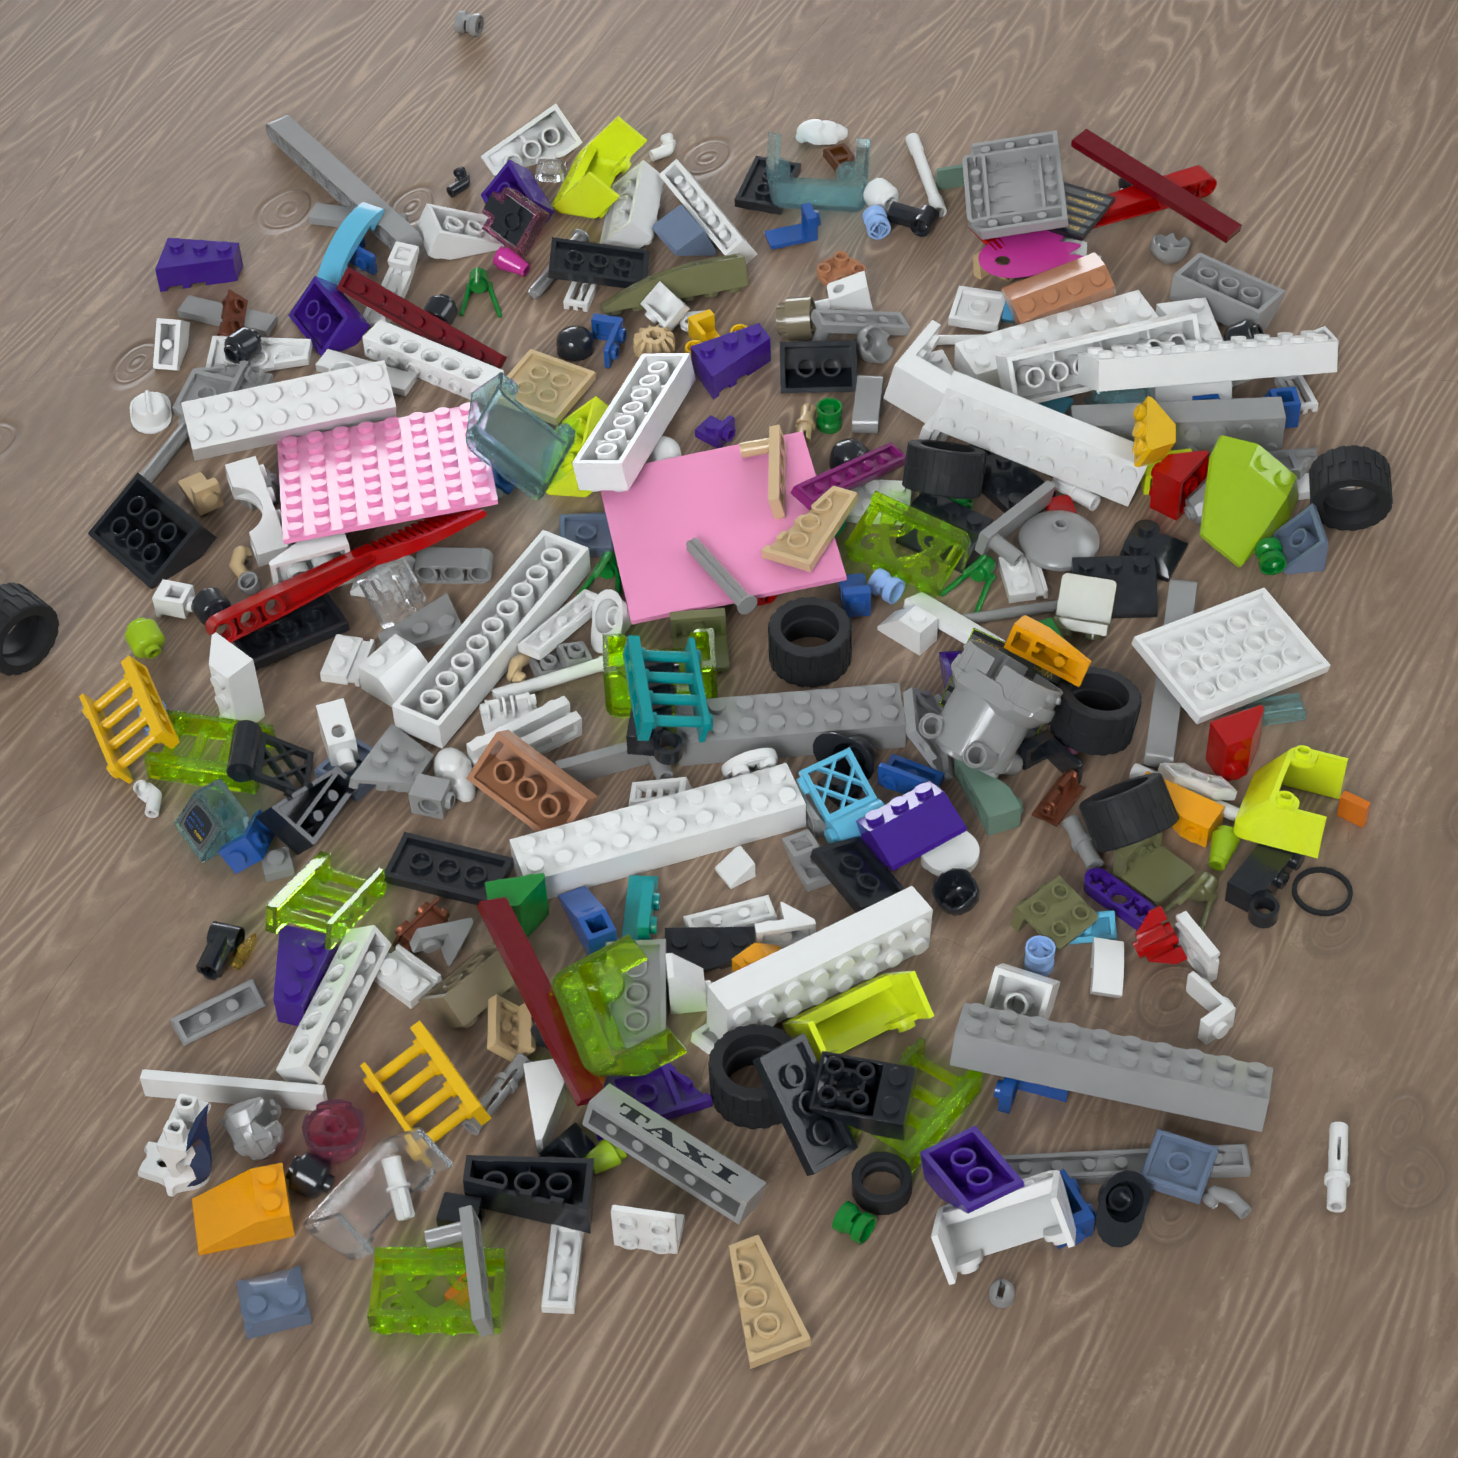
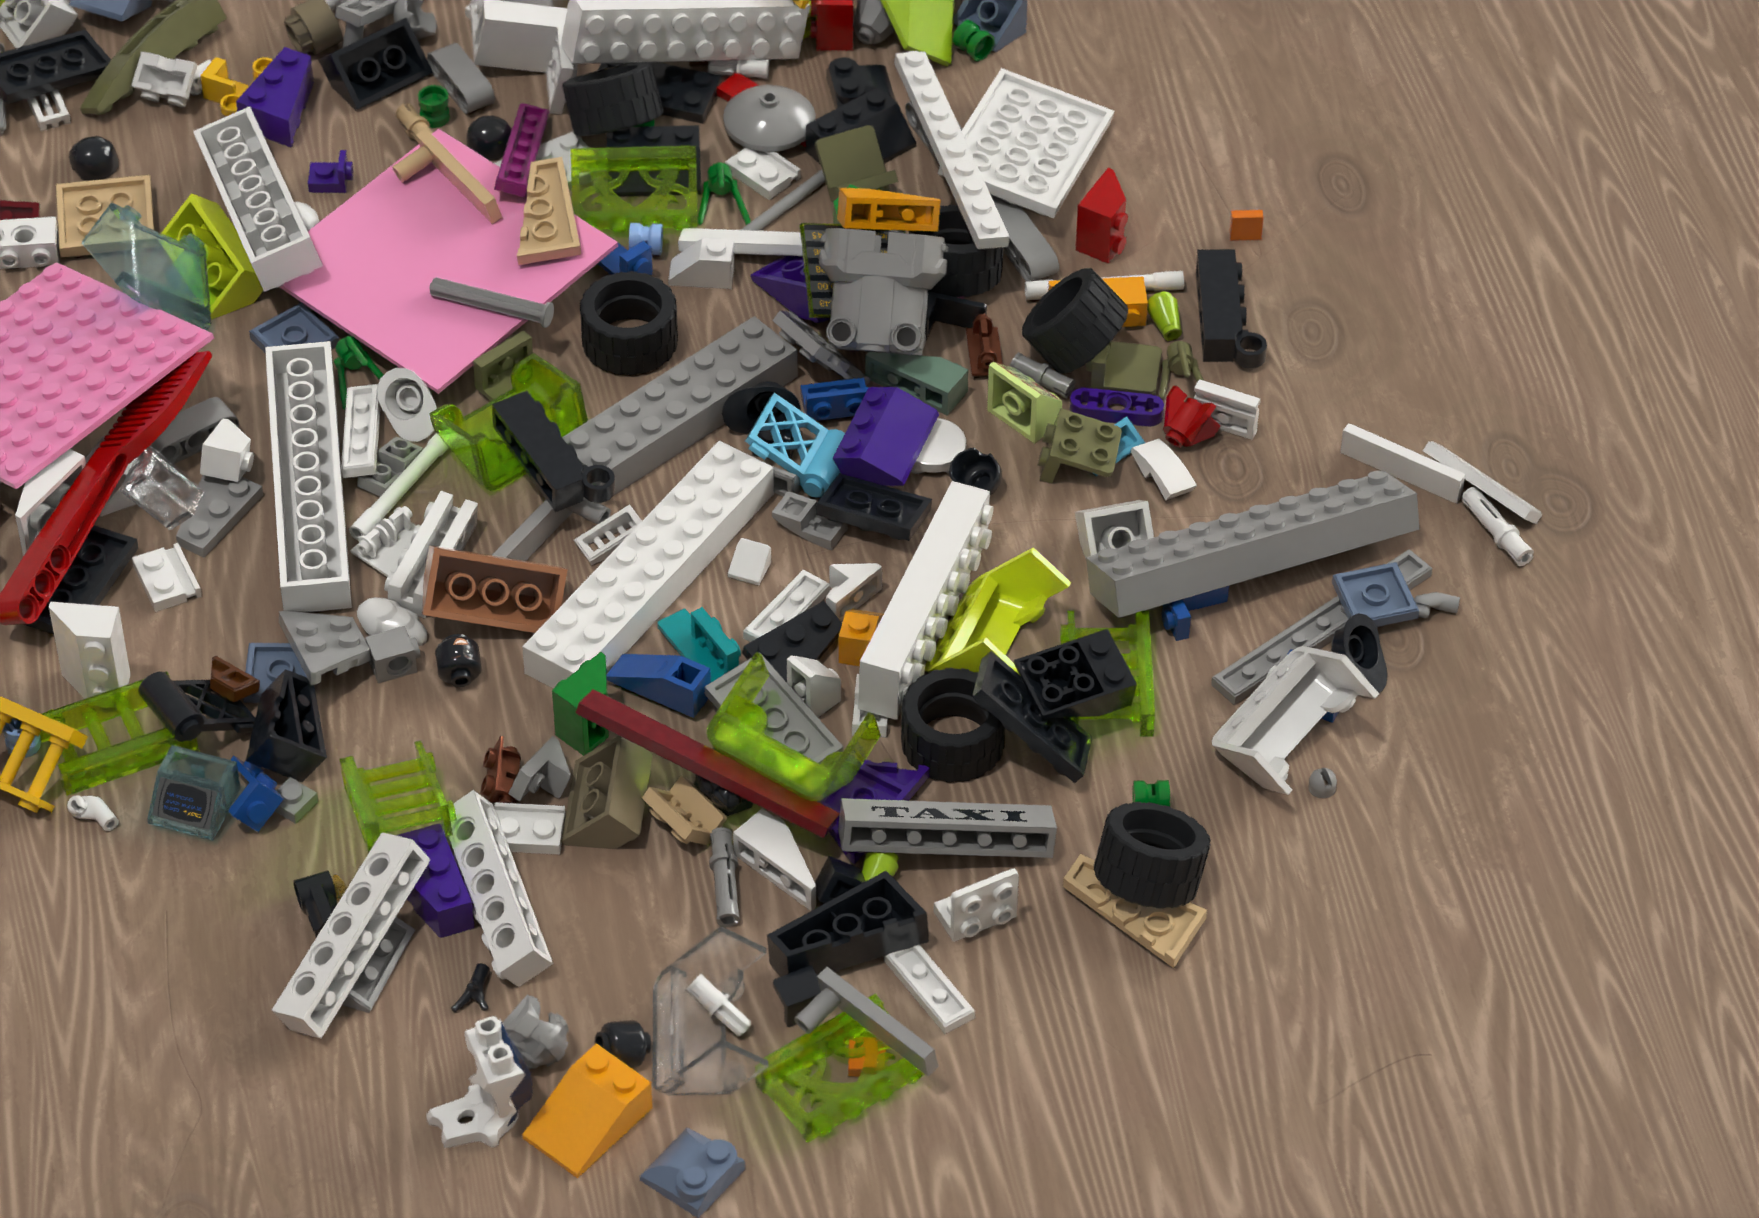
camera: 40 degrees left, 0 degrees up
white tile [140,1069,329,1112] -> none
clear pink cylinder [302,1099,367,1164] -> none
white torso [316,698,359,772] -> none
white slope [358,634,428,707] -> none
yellow fence [360,1020,492,1165] -> none
black plate [382,832,514,906] -> none
tan arm [507,653,530,684] -> none
blue bracket [591,313,627,368] -> none
teal fence [623,635,713,742] -> none
tan gear [633,324,675,358] -> none
white tile [721,748,779,780] -> none
black tyre [852,1152,912,1215] -> none
dark purple slope [920,1126,1024,1214] -> none
light grey piece [975,480,1056,566] -> none
light blue wheel [1024,935,1056,977] -> none
white tile [1157,763,1238,800] -> none
white bracket [1186,971,1236,1045] -> none
neon yellow windscreen [1233,745,1349,859] -> none
clear light blue tile [1243,693,1306,726] -> none
black piece [1292,867,1353,916] -> none
none -> white slope [200,418,254,482]
none -> reddish brown tile [210,656,260,702]
none -> white brick [271,832,430,1039]
none -> black head [435,634,482,687]
none -> black bar [451,963,490,1012]
none -> white plate [894,51,1010,249]
none -> yellowish green slope [987,362,1062,444]
none -> black tyre [1093,802,1211,909]
none -> white tile [1340,423,1466,504]
none -> white tile [1423,441,1542,524]

